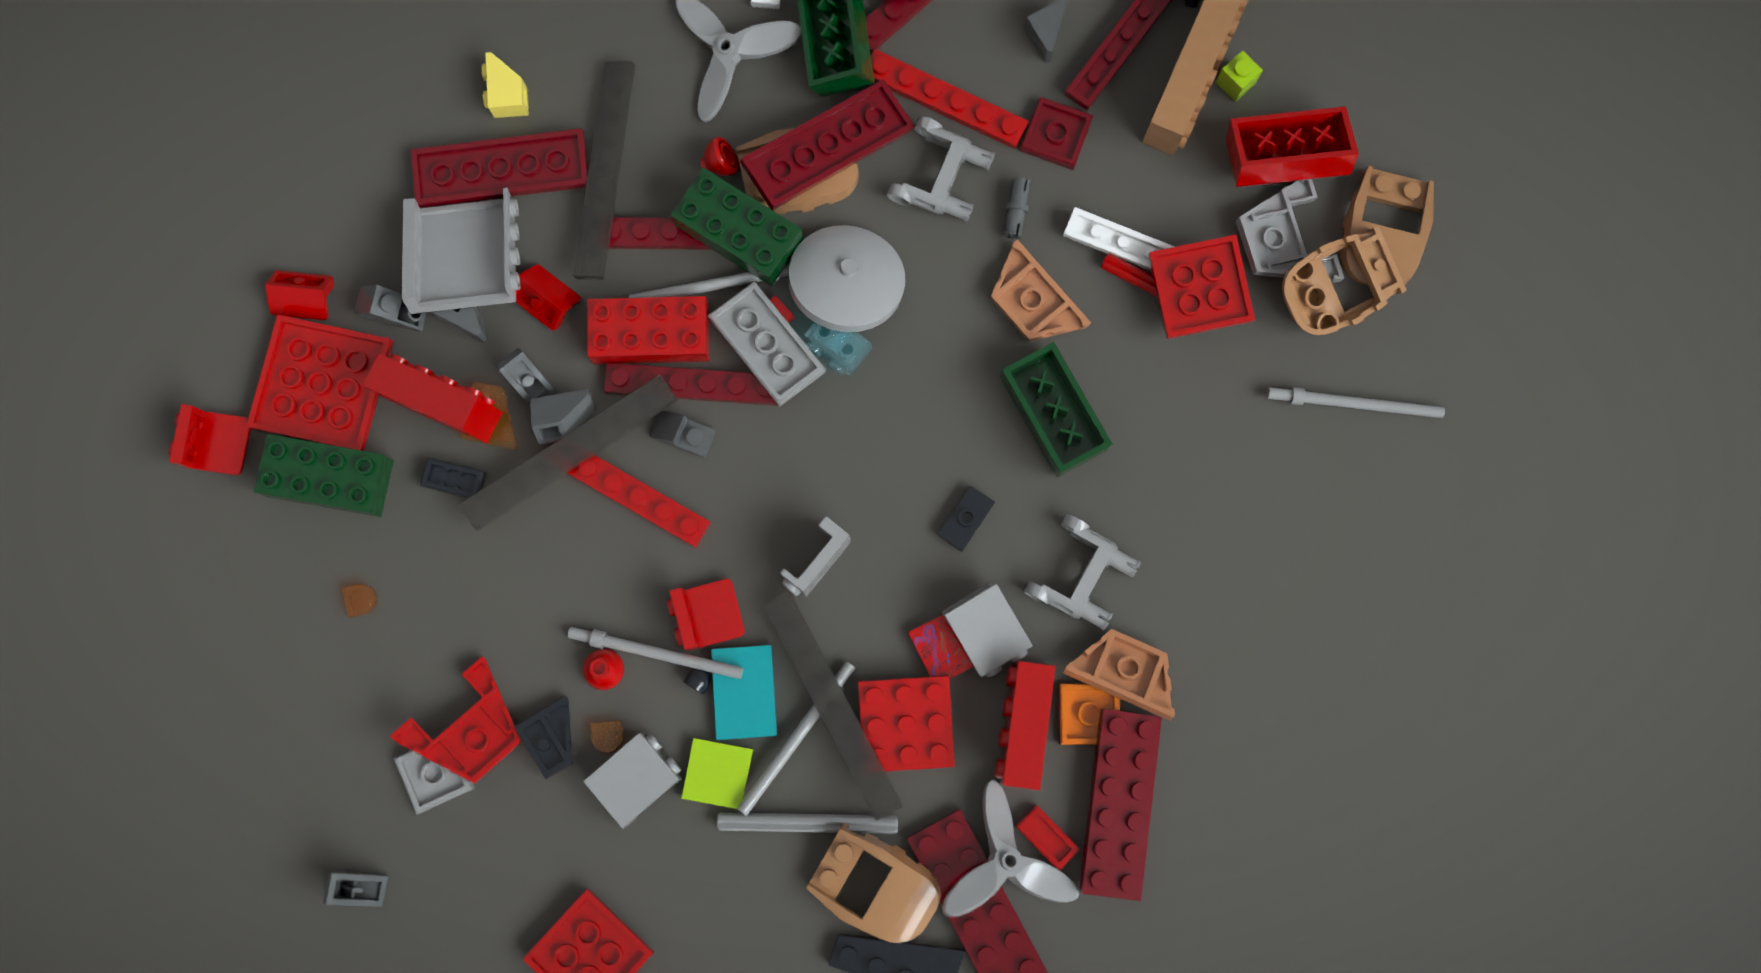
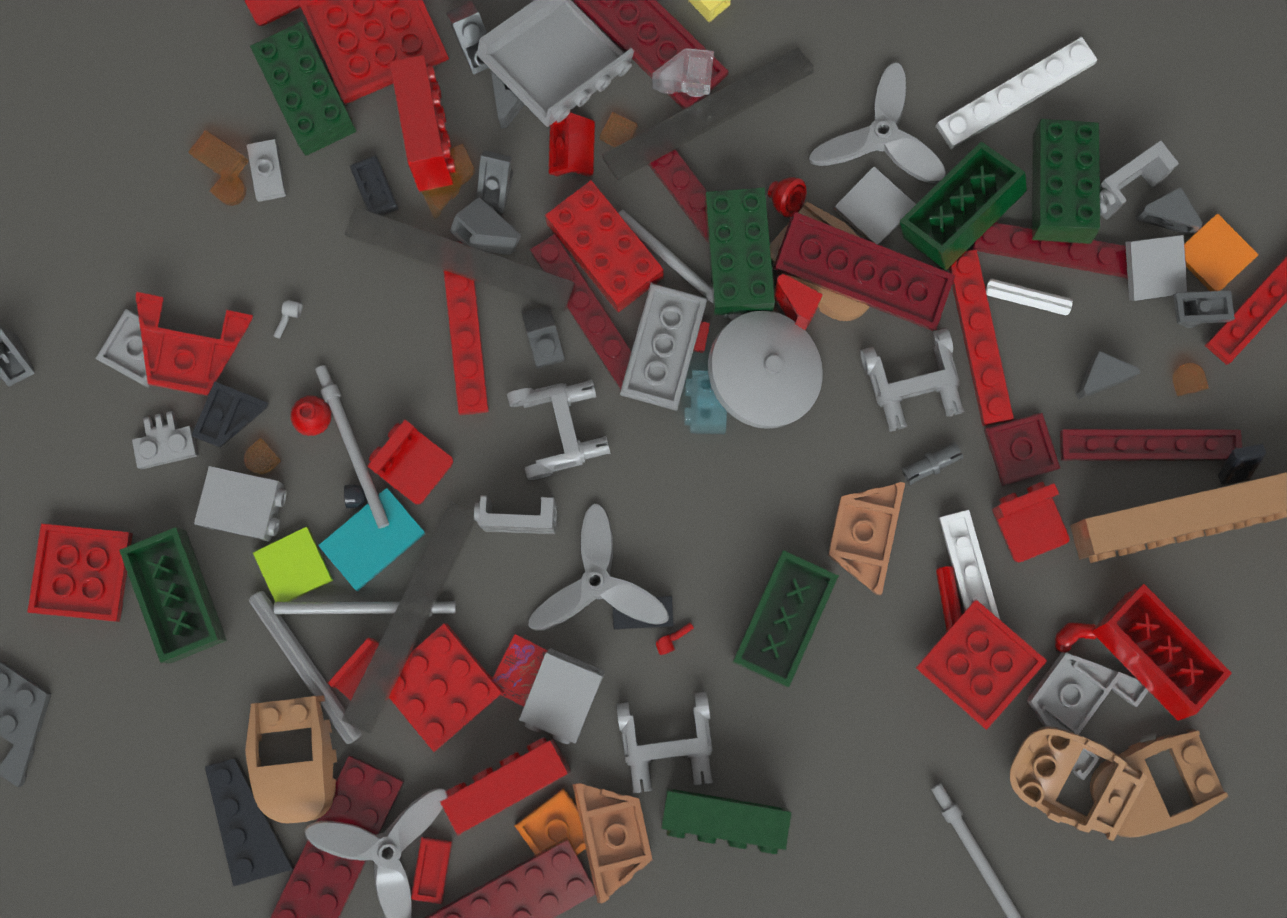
camera: 55 degrees right, 0 degrees up
lime brick [1216,50,1263,102] -> none
none -> dark green brick [119,527,227,664]
none -> light grey hinge [132,411,199,470]
none -> clear orange tile [188,130,249,183]
none -> light grey plate [247,139,286,202]
none -> light grey hand [273,300,303,339]
none -> red panel [328,637,397,704]
none -> light grey connector [507,379,611,480]
none -> light grey piece [528,504,669,630]
none -> clear orange tile [599,112,638,152]
none -> clear slope [652,48,714,97]
none -> red hand [656,623,694,655]
none -> dark green brick [661,788,792,854]
none -> red tile [774,274,823,331]
none -> light grey tile [834,167,916,245]
none -> white axle [986,279,1073,315]
none -> red bracket [992,482,1070,563]
none -> red arm [1055,622,1096,653]

